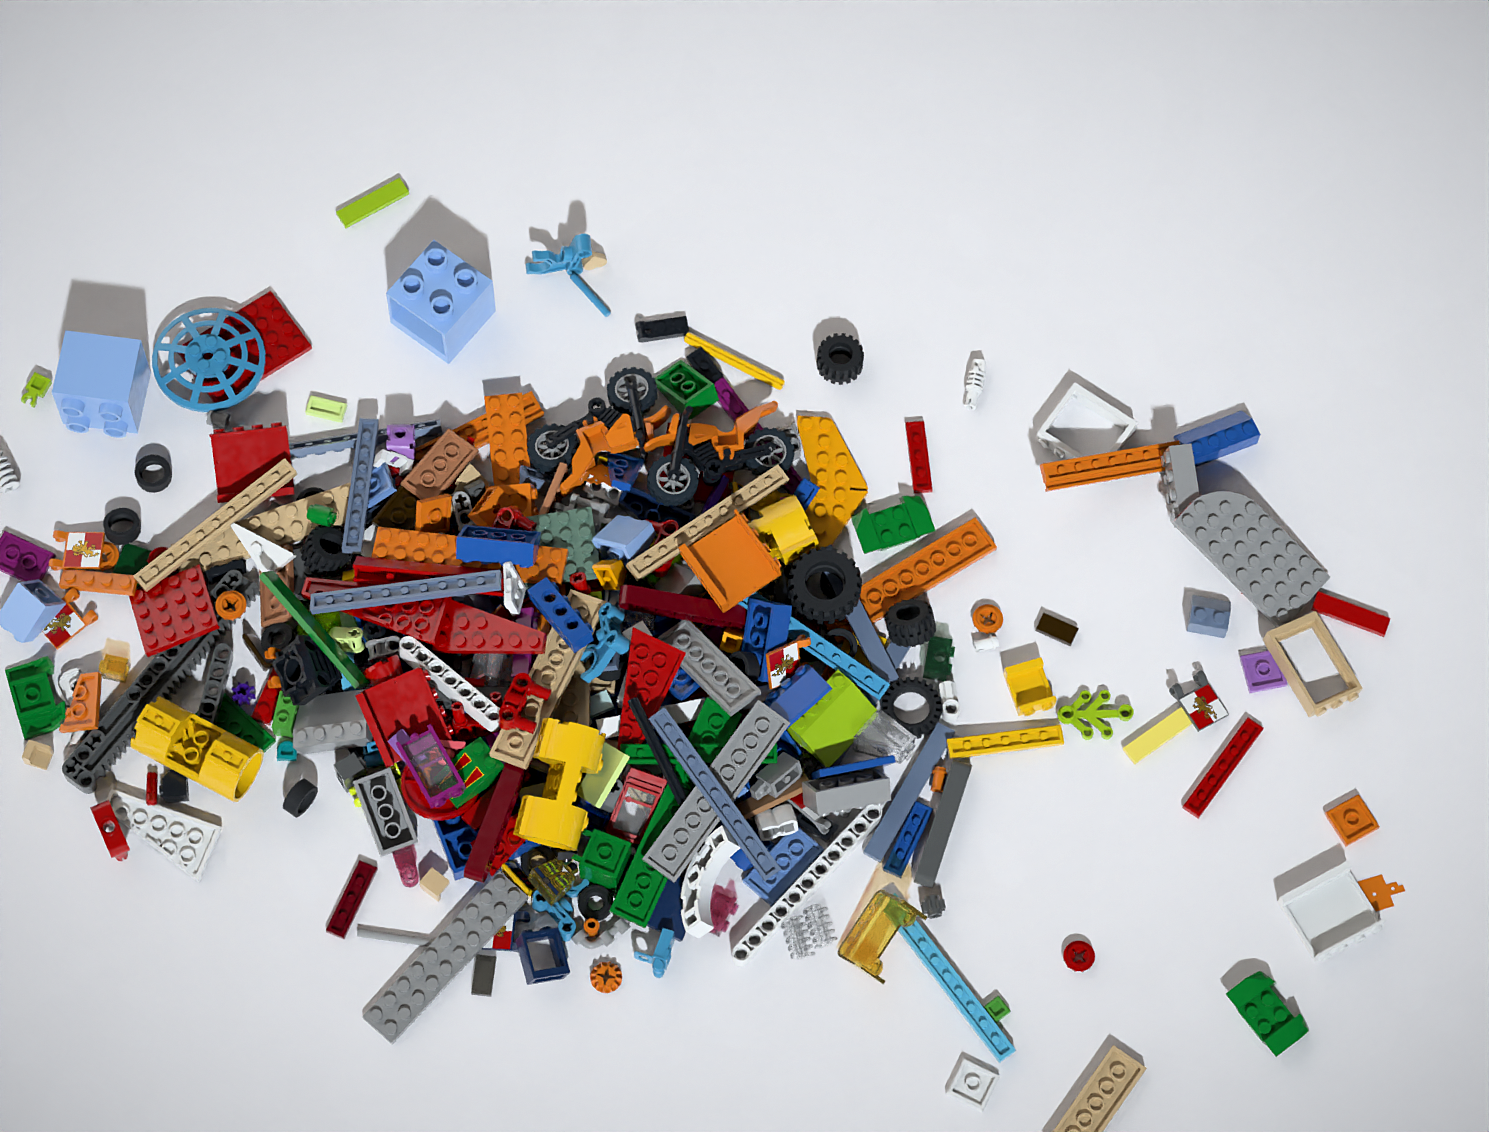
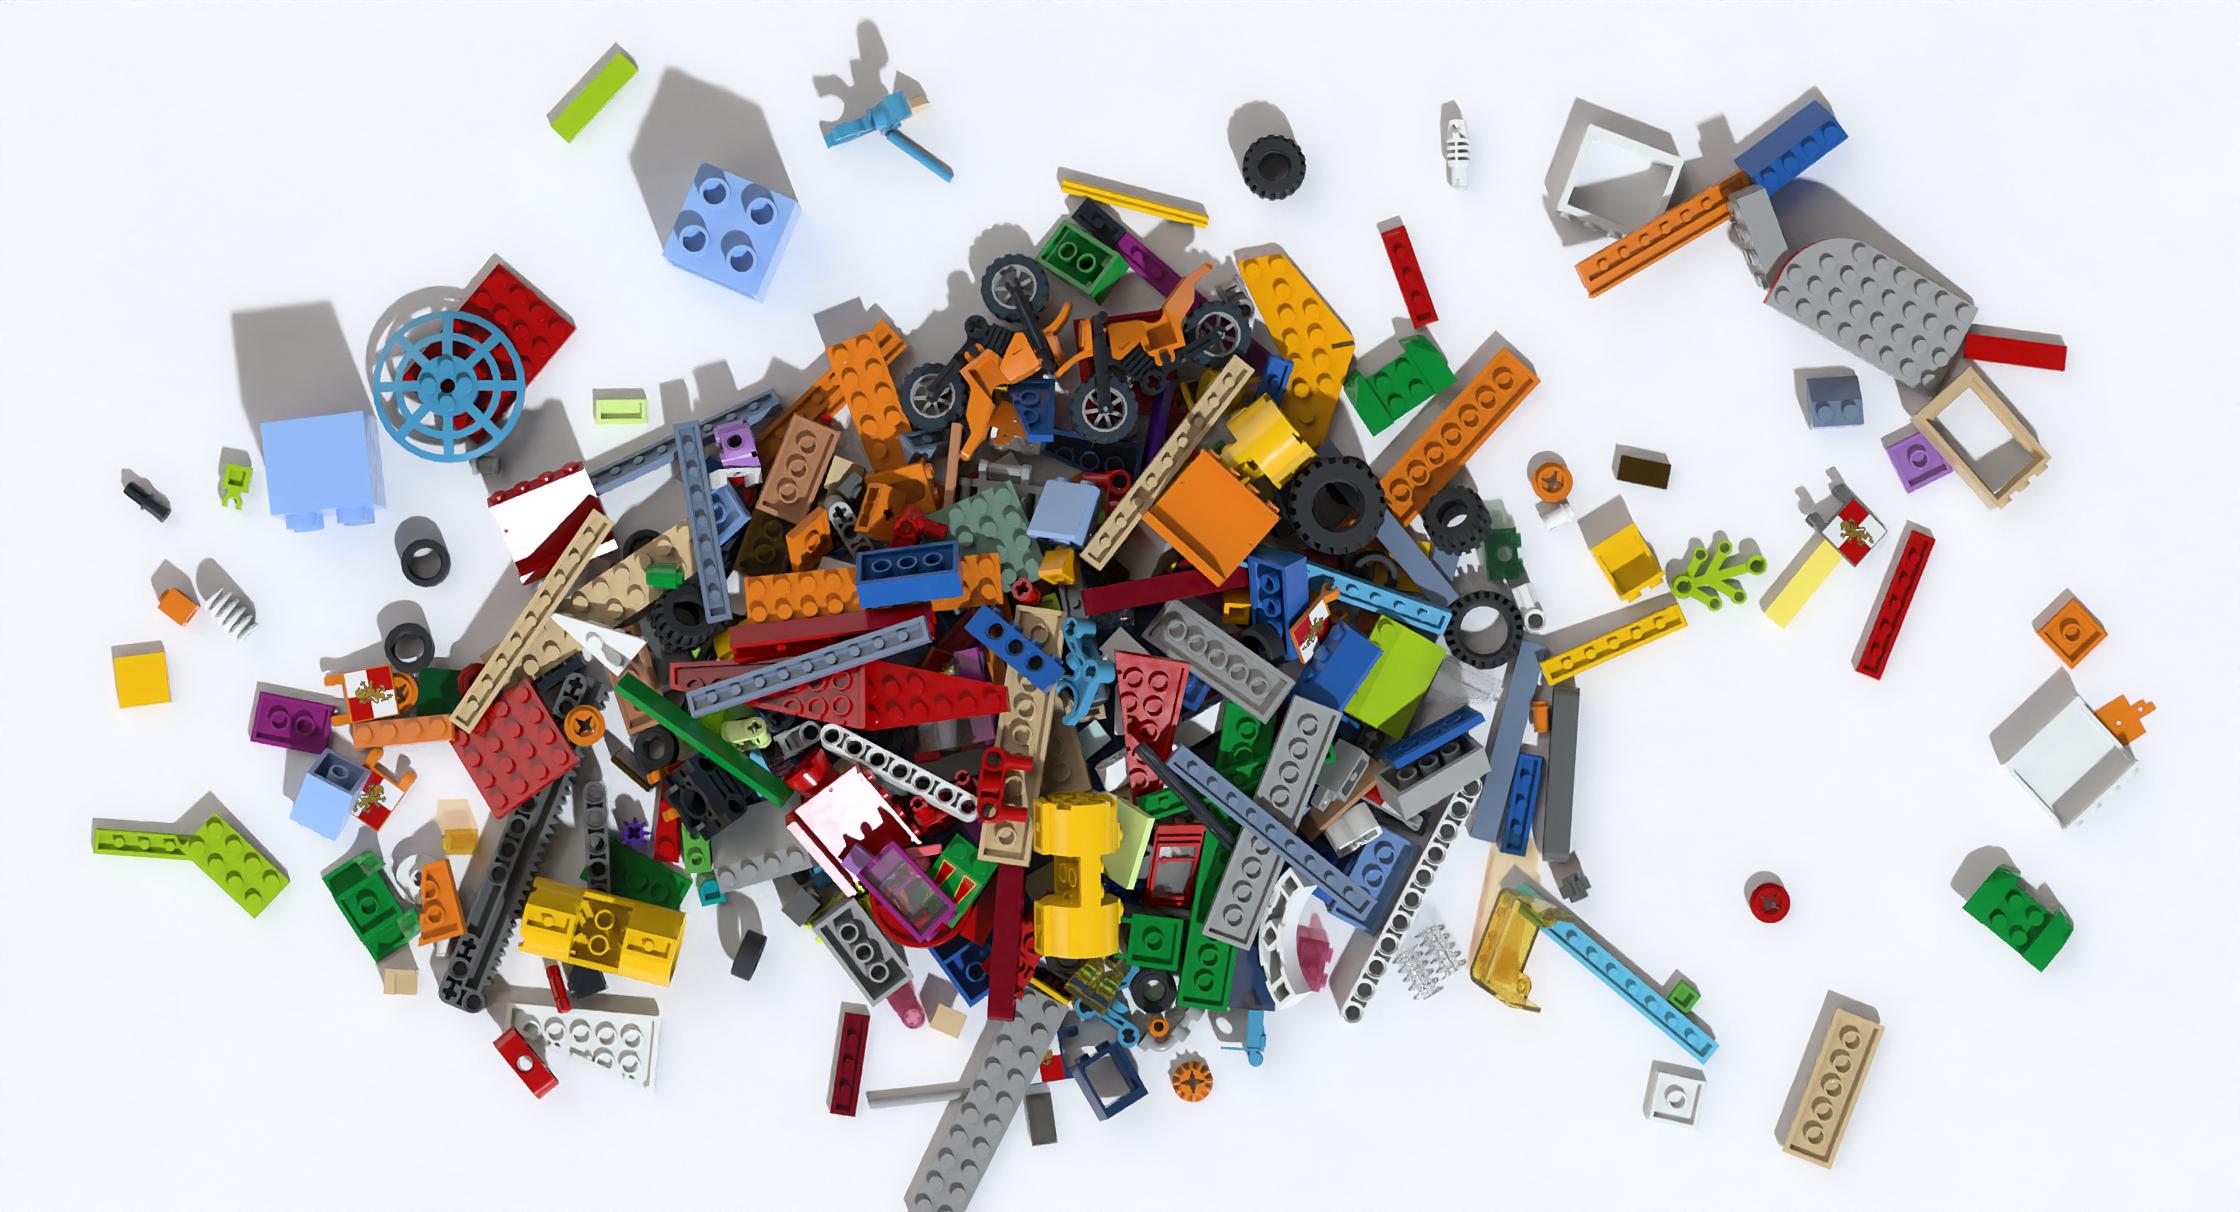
camera: 15 degrees left, 20 degrees up
white wing [503,561,526,616] -> none
black plate [635,316,689,343] -> none

